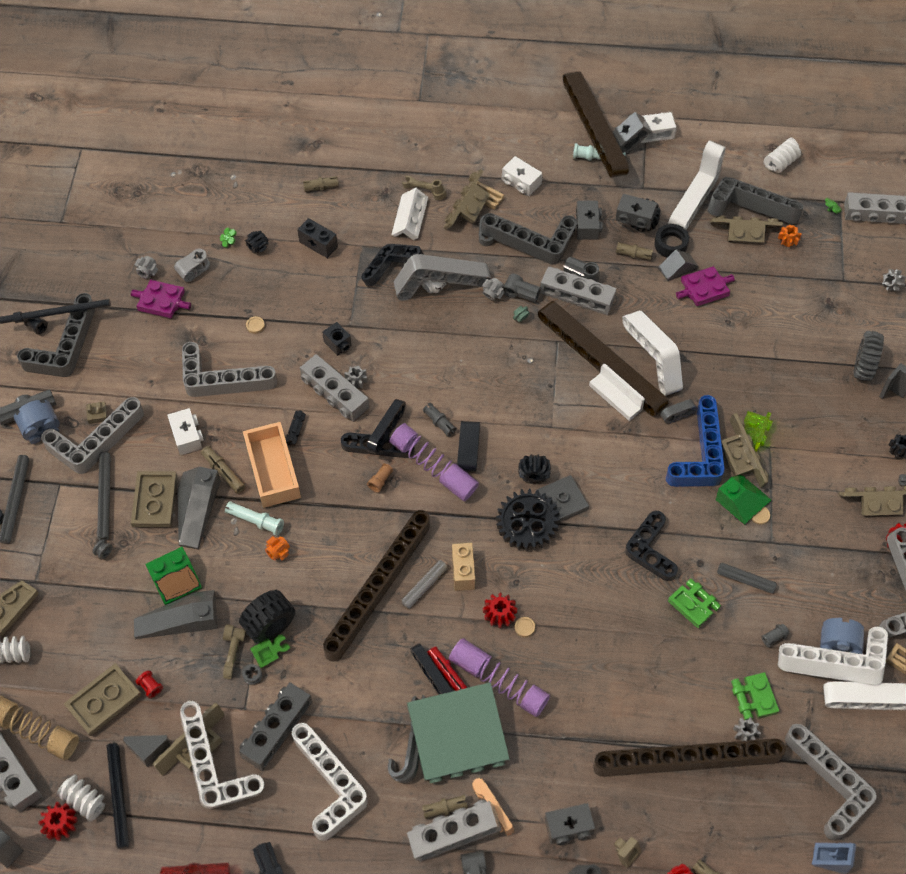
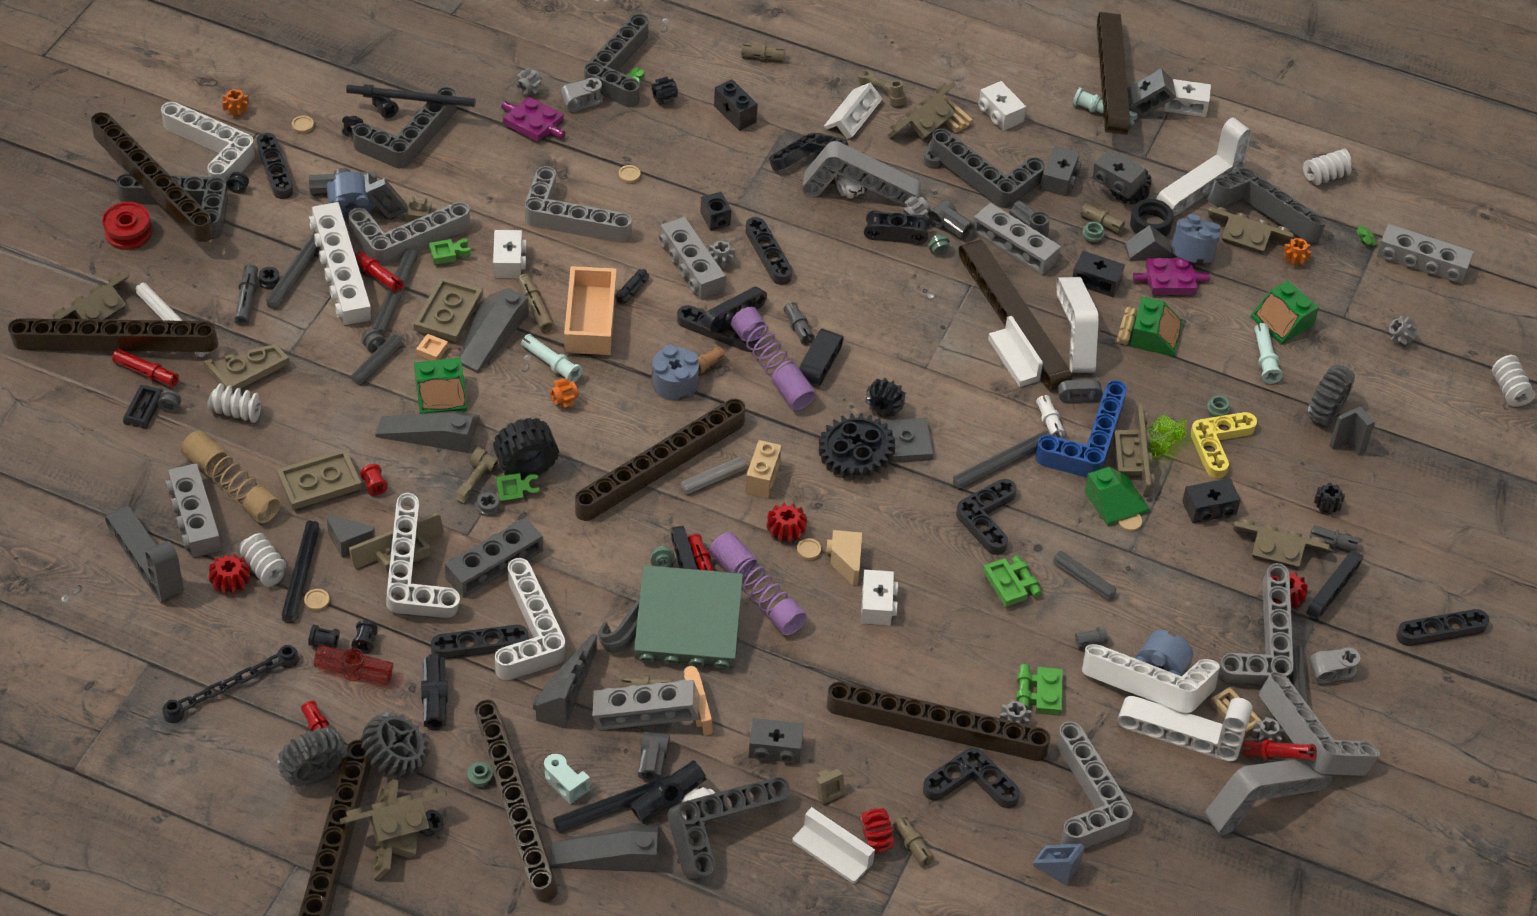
camera: 15 degrees right, 10 degrees down
none -> tan piece [304,589,330,612]
none -> black bush [308,624,340,651]
none -> white brick [309,202,371,325]
none -> black plate [342,116,364,136]
none -> dark grey axle [351,334,402,385]
none -> black bush [351,620,378,654]
none -> red pin [355,251,404,293]
none -> dark grey panel [364,173,408,219]
none -> light nougat tile [416,334,448,361]
none -> bright green plate [429,239,471,265]
none -> black beam [431,625,529,659]
none -> dark grey wedge [533,634,597,728]
none -> dark grey beam [584,14,649,107]
none -> sand green plate [650,546,675,567]
none -> sand blue brick [652,345,699,401]
none -> black beam [745,217,792,285]
none -> tan slope [826,530,862,586]
none -> white brick [861,570,898,626]
none -> black piece [864,210,930,244]
none -> black beam [923,748,1020,808]
none -> dark grey axle [953,430,1051,489]
none -> white pin [1036,395,1065,438]
none -> black brick [1072,251,1125,298]
none -> sand green plate [1082,222,1105,242]
none -> tan axle [1117,307,1137,345]
none -> green slope [1130,296,1183,357]
none -> sand blue brick [1171,214,1221,263]
none -> black brick [1182,478,1241,523]
none -> light yellow beam [1190,412,1257,478]
none -> sand green plate [1207,395,1231,417]
none -> slope [1250,280,1319,345]
none -> light aqua pin [1254,323,1283,384]

